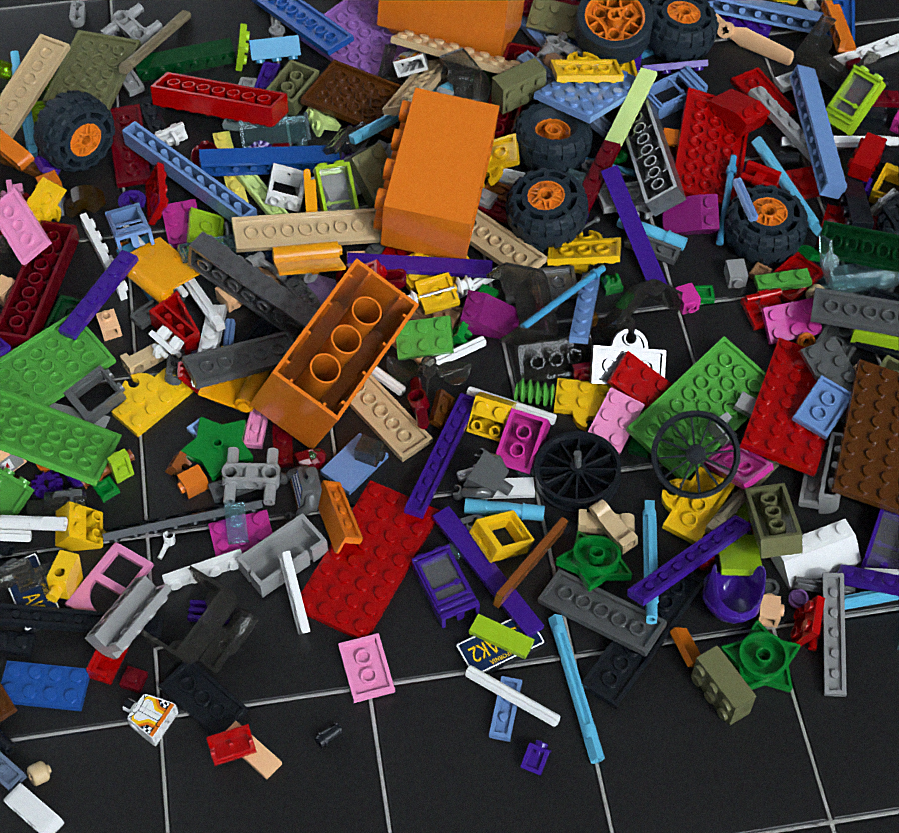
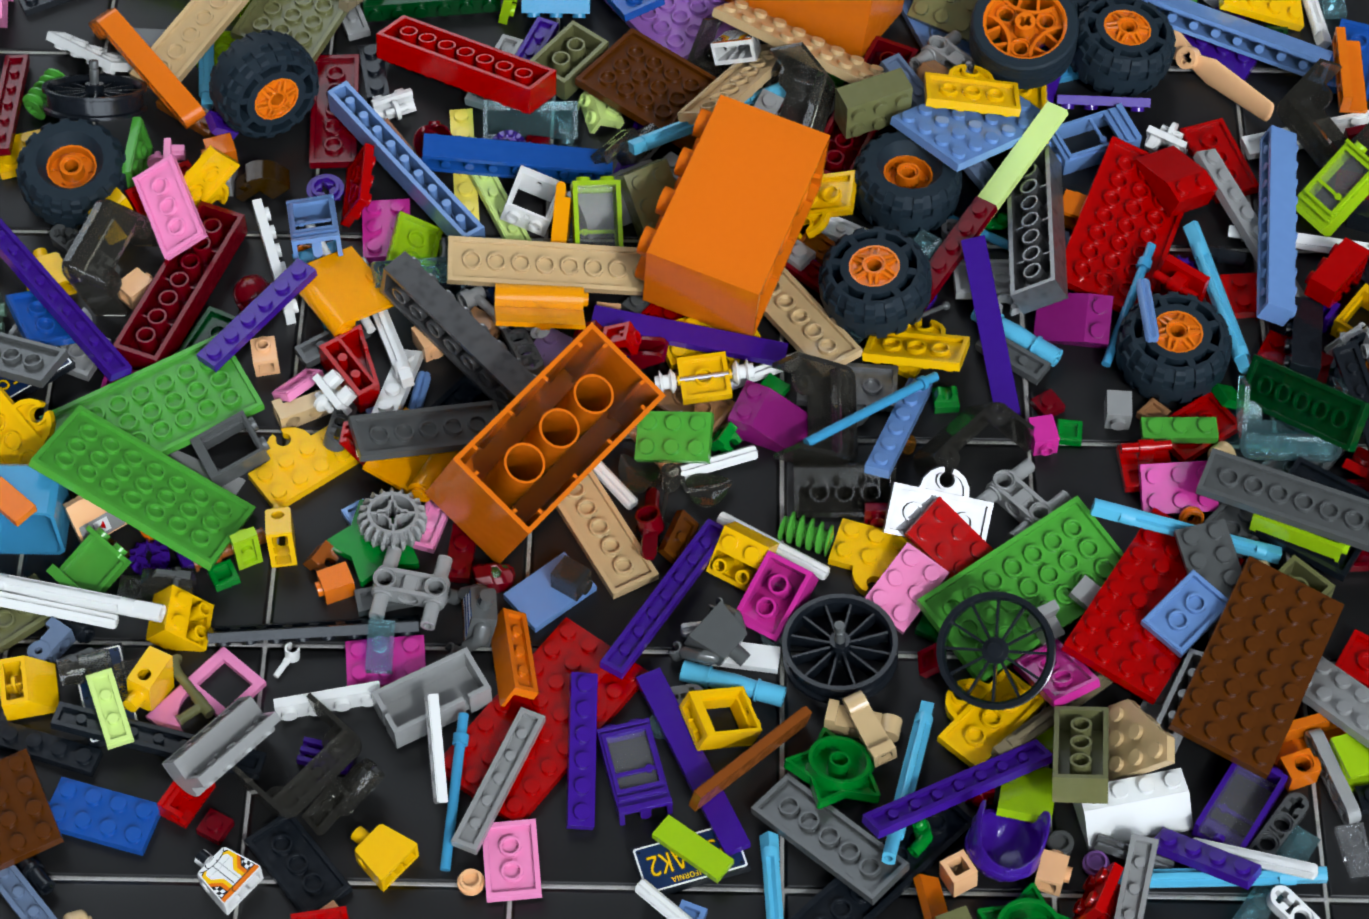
camera: 10 degrees right, 0 degrees up
none -> yellowish green tile [85,668,134,750]
none -> olive piece [172,654,215,726]
none -> dark red cap [233,275,272,313]
none -> yellow torso [265,503,297,568]
none -> bright pink tile [272,368,324,402]
none -> yellow torso [351,824,419,892]
none -> light grey gear [357,487,427,552]
none -> dark azure bar [440,712,469,872]
none -> light grey plate [451,707,546,855]
none -> light nougat plate [457,868,485,896]
none -> dark purple plate [566,672,598,830]
none -> green arm [907,819,933,858]
none -> dark red plate [917,643,940,678]
none -> light nougat brick [939,849,978,898]
none -> light grey piece [975,458,1072,540]
none -> dark red plate [1030,389,1065,417]
none -> medium azure piece [1090,498,1282,564]
none -> tan plate [1108,699,1175,781]
none -> white hips [1144,122,1188,154]

